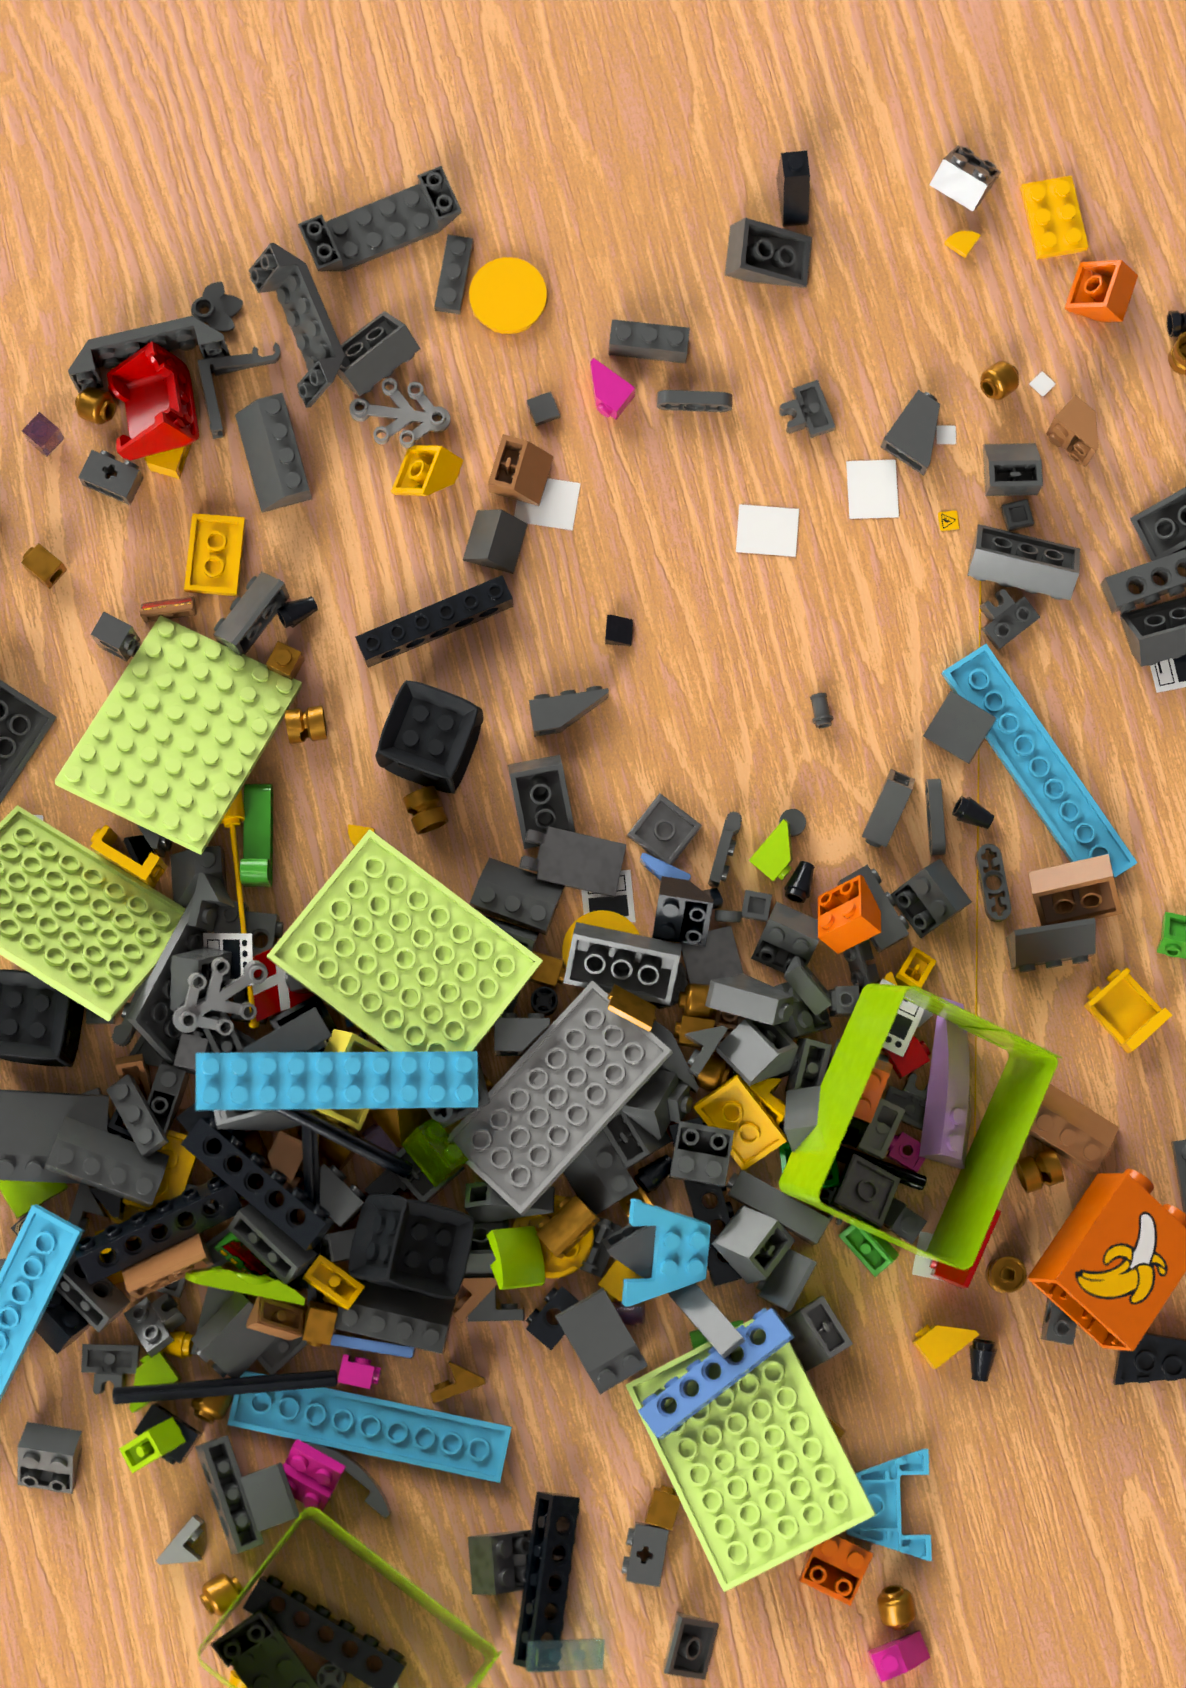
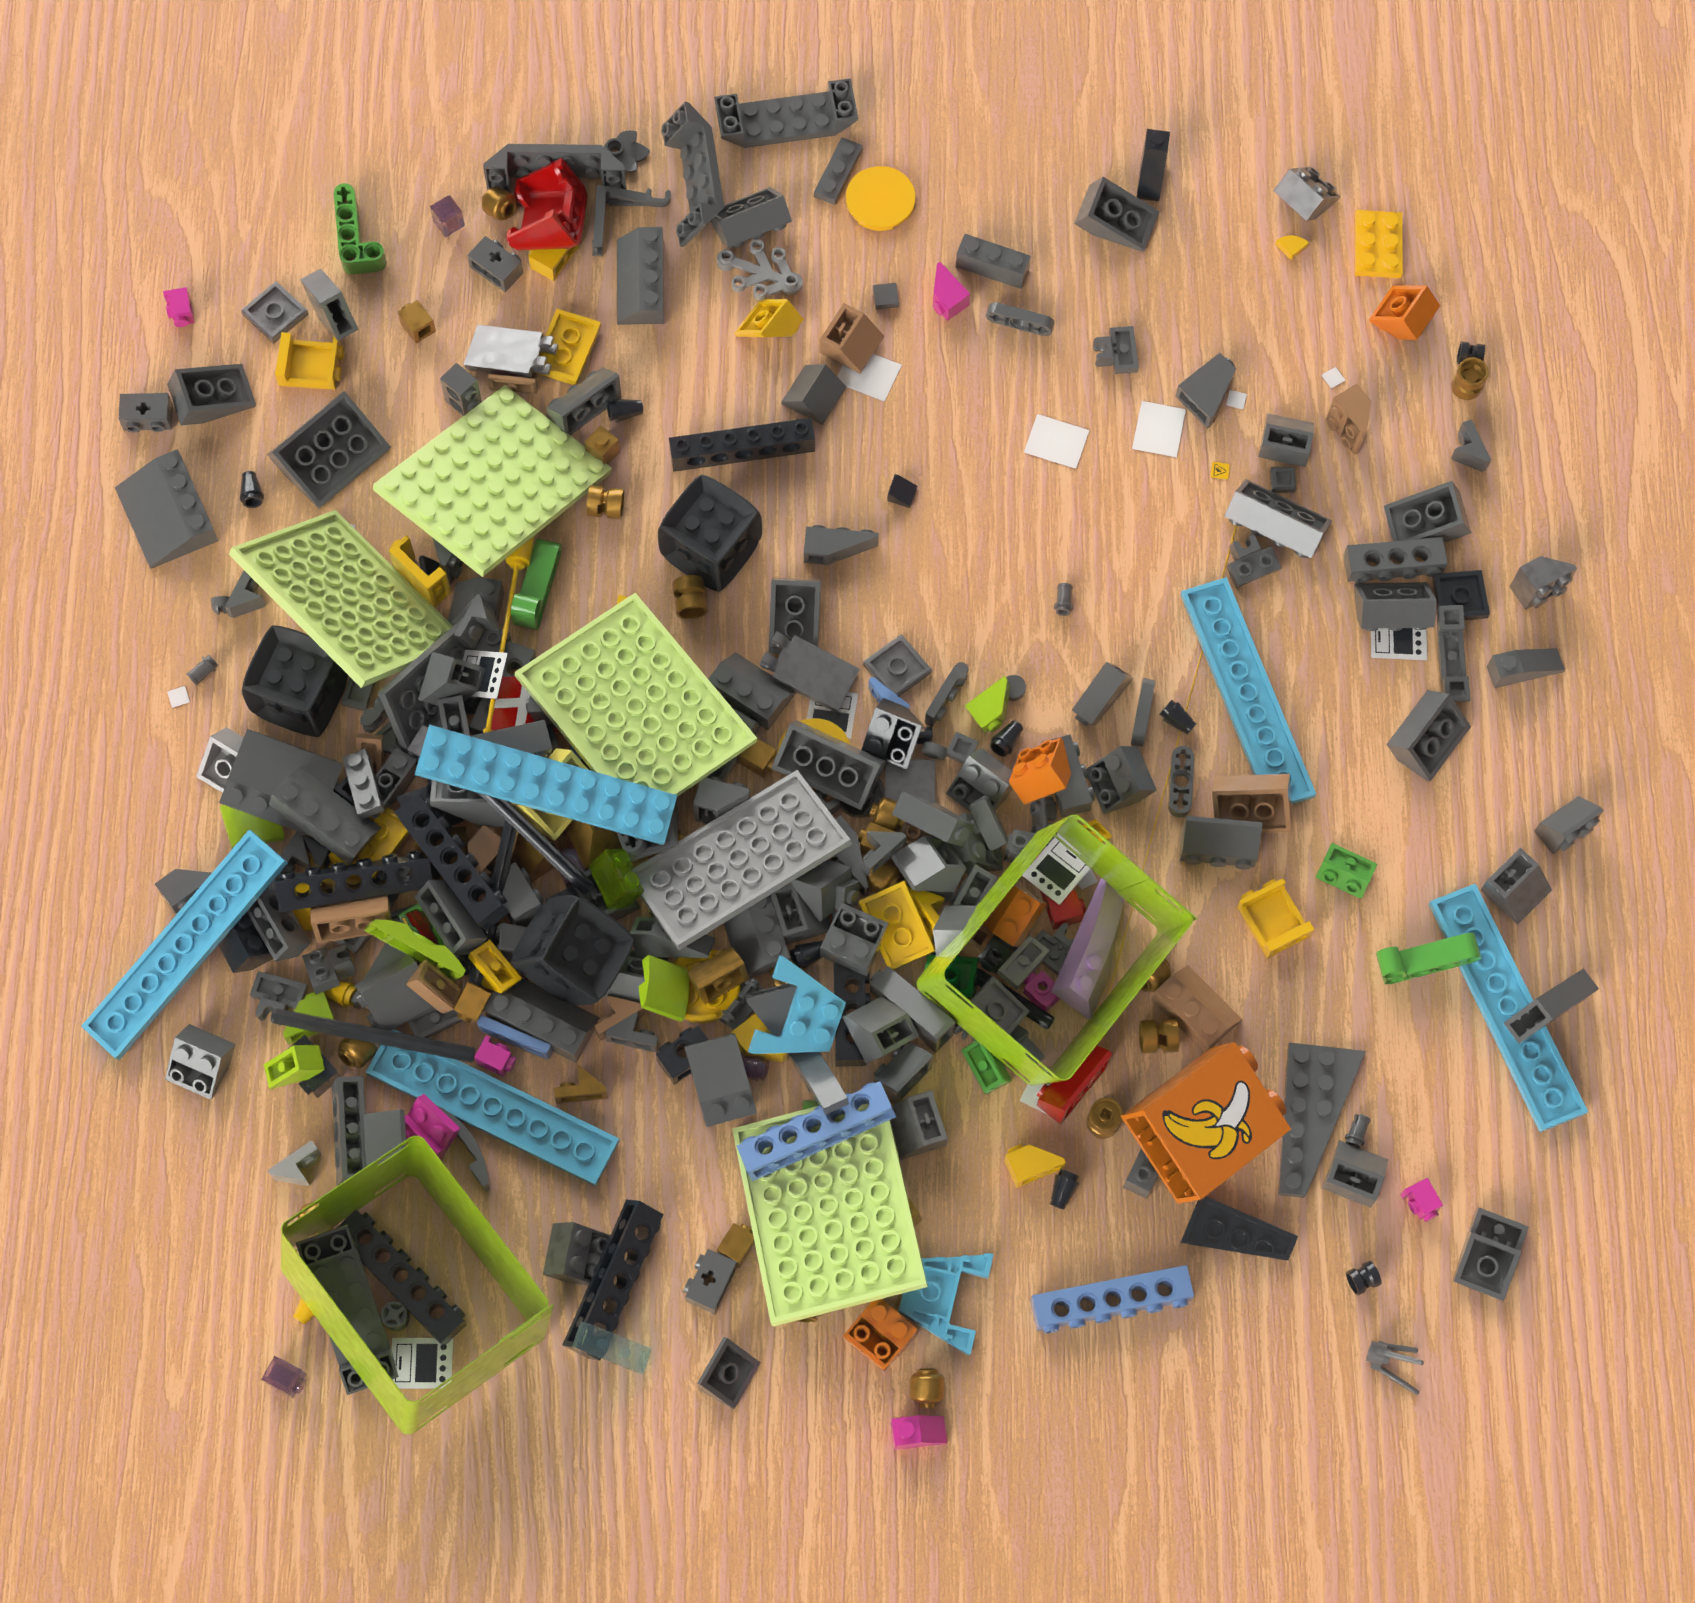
camera: 15 degrees right, 10 degrees down
light grey plant [173,957,268,1036] -> none
black wheel [531,986,558,1016] -> none
pearl gold piece [607,984,656,1032] -> none
dark grey tile [923,691,997,764] -> none
pearl gold head [980,361,1019,400] -> none
none -> tile [463,325,559,378]
none -> medium blue brick [1030,1265,1194,1334]

